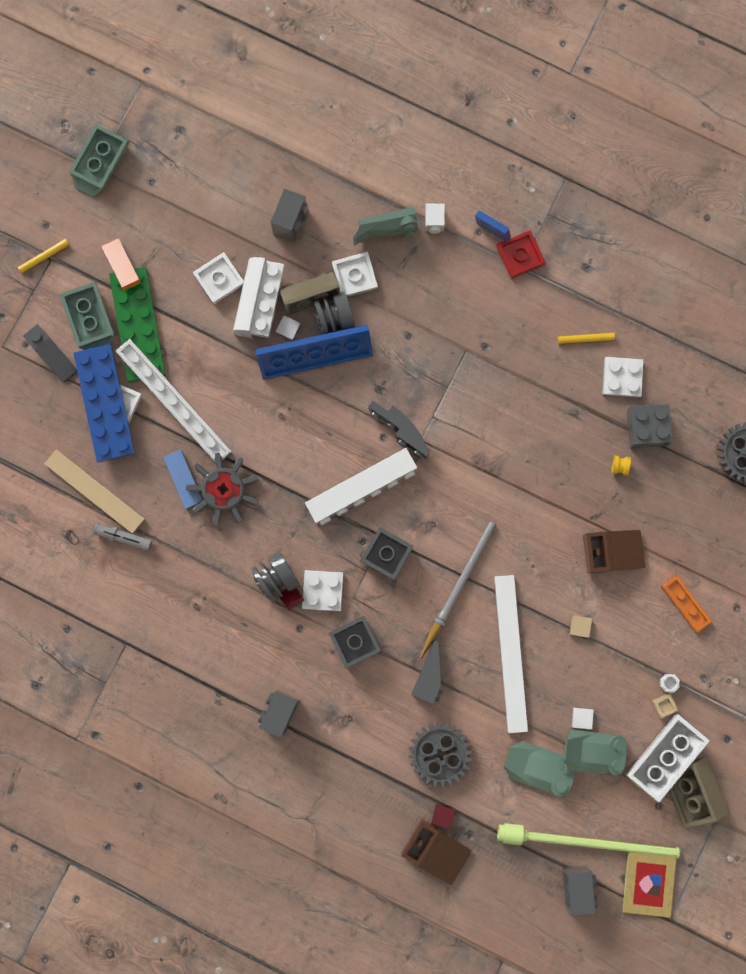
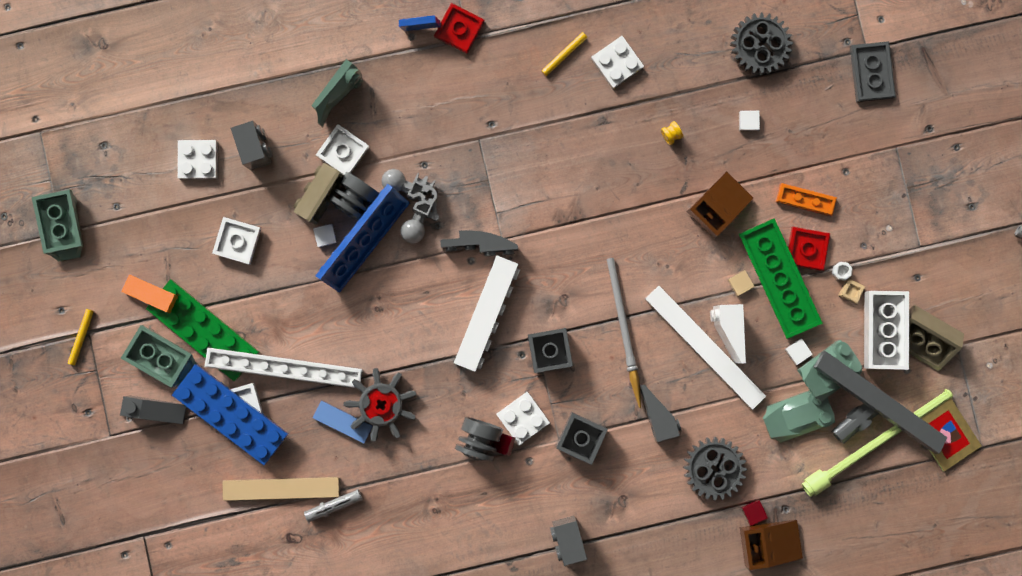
camera: 45 degrees left, 5 degrees up
white brick [233,257,285,338] -> none
white brick [425,203,445,234] -> none
dark grey brick [562,866,598,915] -> none
dark grey brick [627,404,672,448] -> none
none -> white plate [178,140,218,179]
none -> light grey piece [381,169,439,243]
none -> white slope [710,304,746,363]
none -> white tile [739,111,760,131]
none -> green plate [739,218,823,339]
none -> red tile [788,227,830,271]
none -> dark grey tile [813,351,947,454]
none -> dark grey piece [831,403,878,444]

